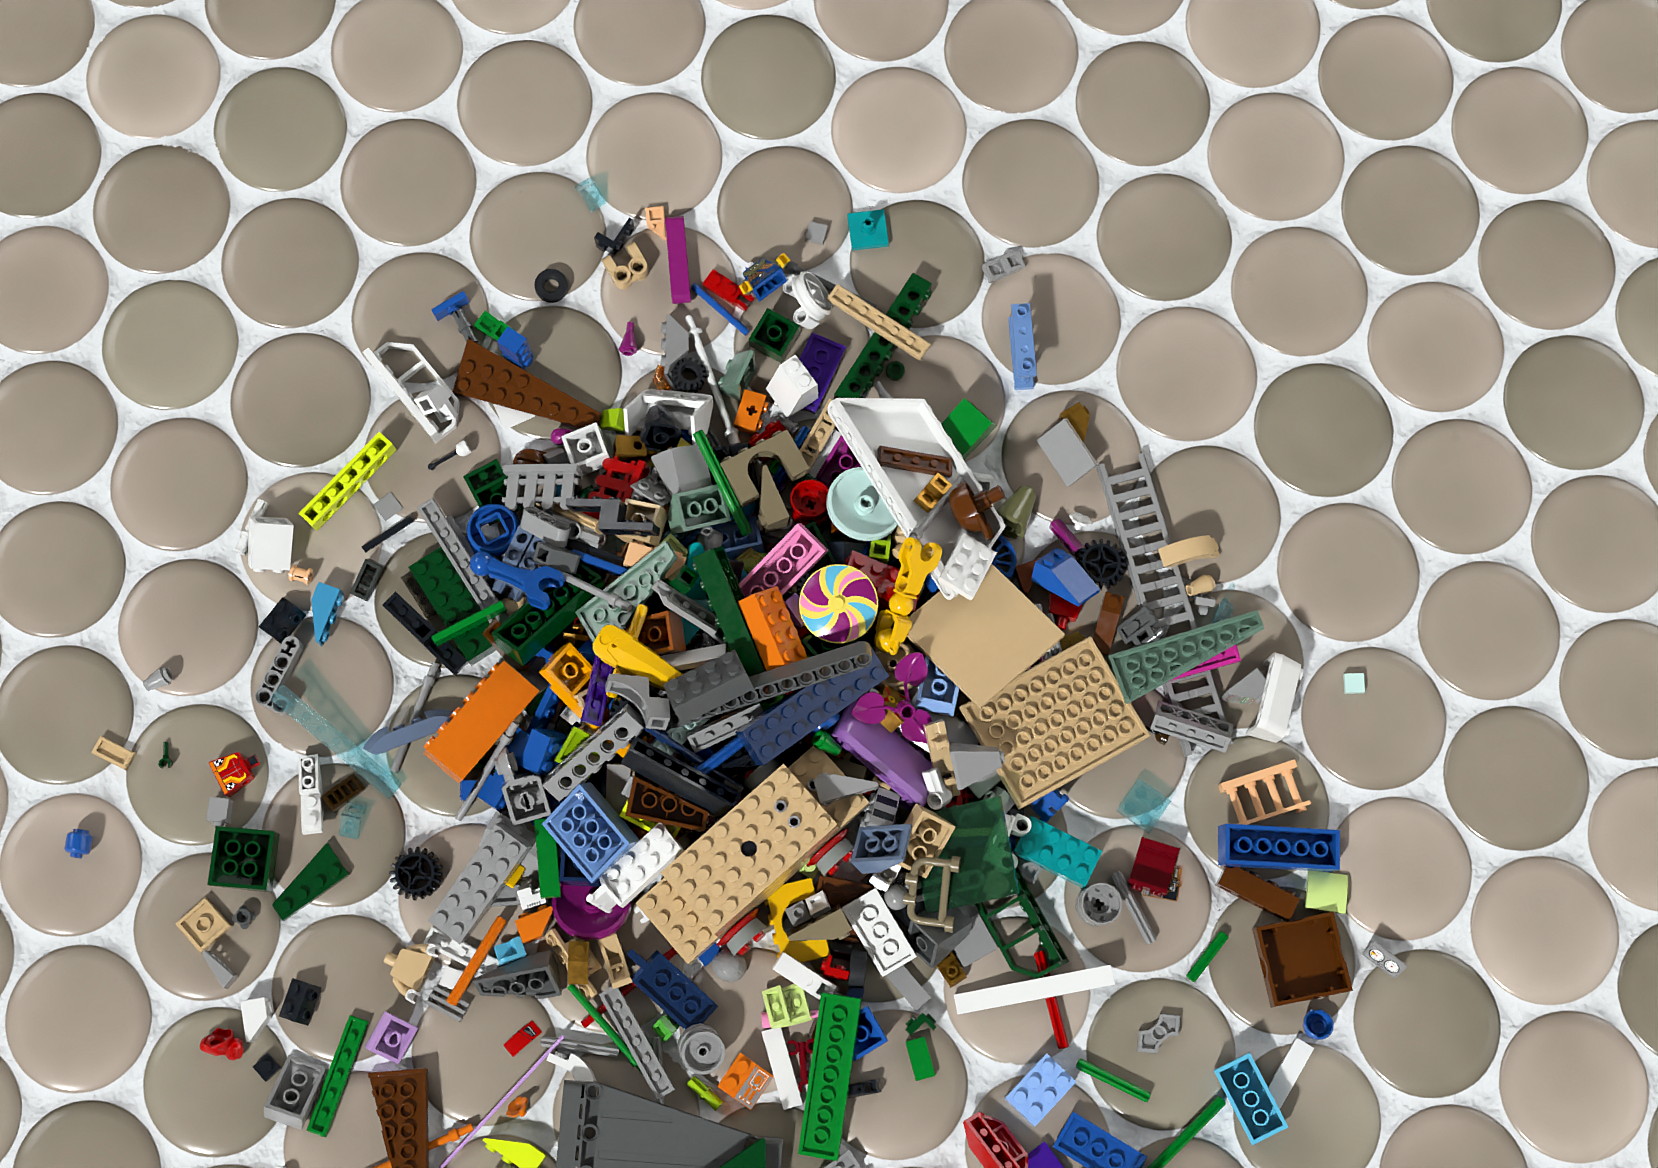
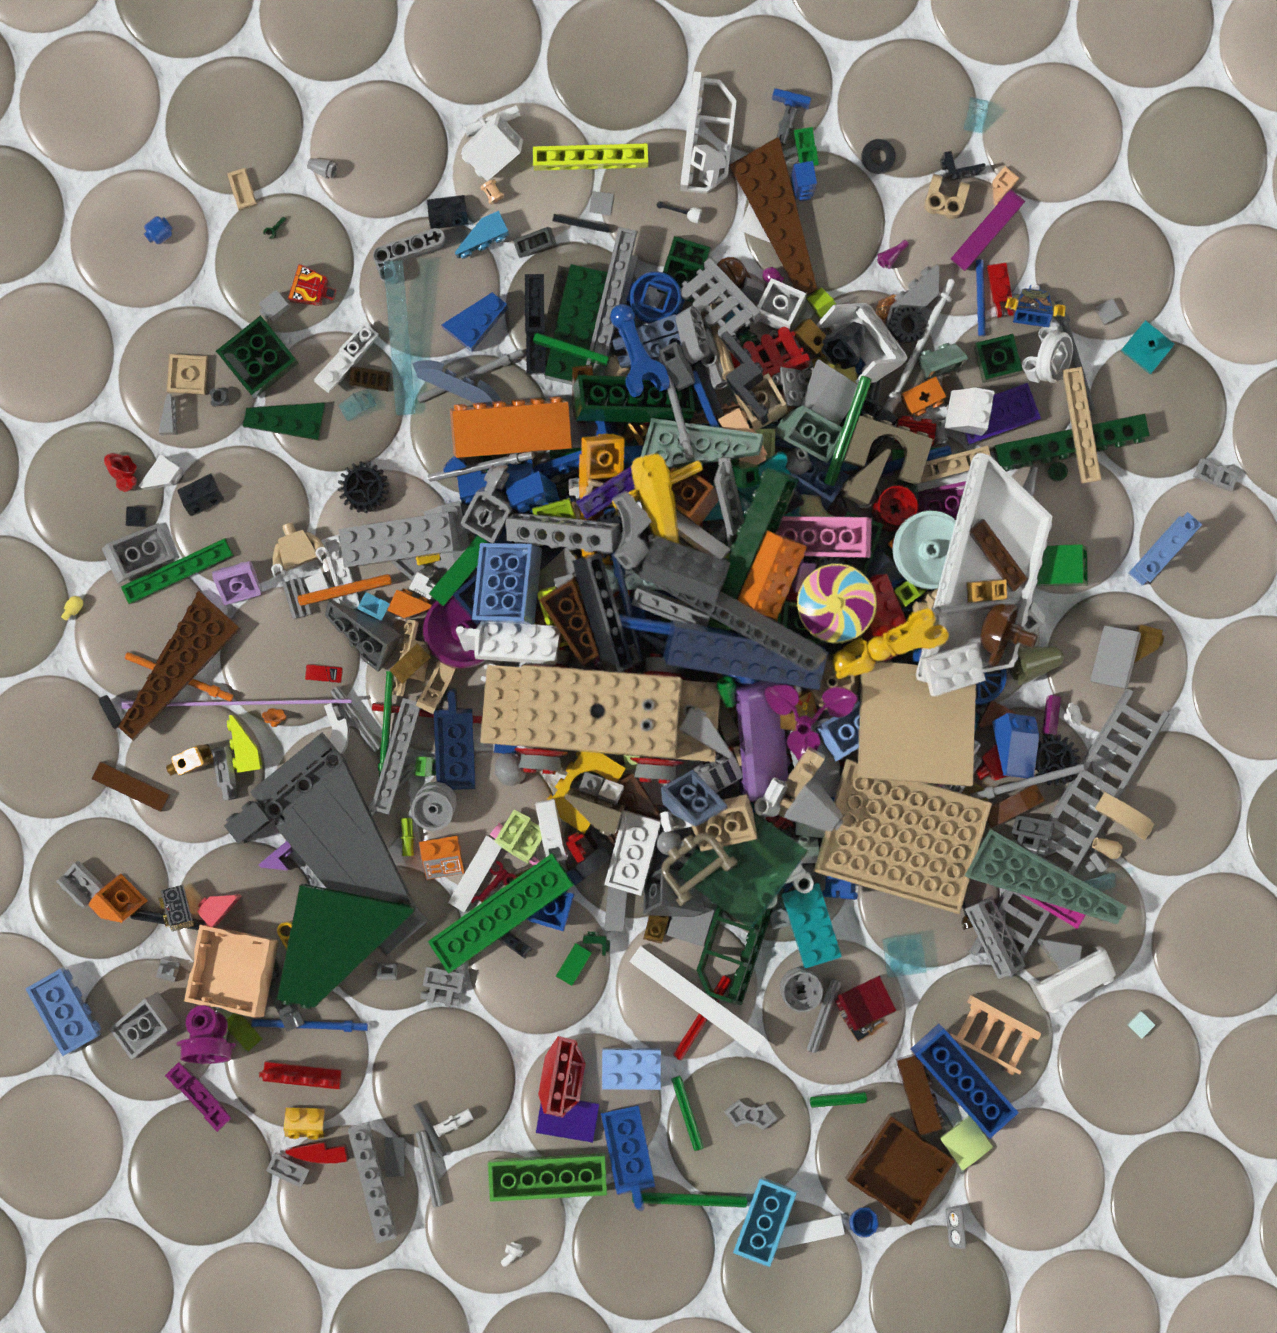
camera: 45 degrees right, 10 degrees up
none -> blue wedge [441,292,508,352]
none -> light grey bar [970,764,1085,799]

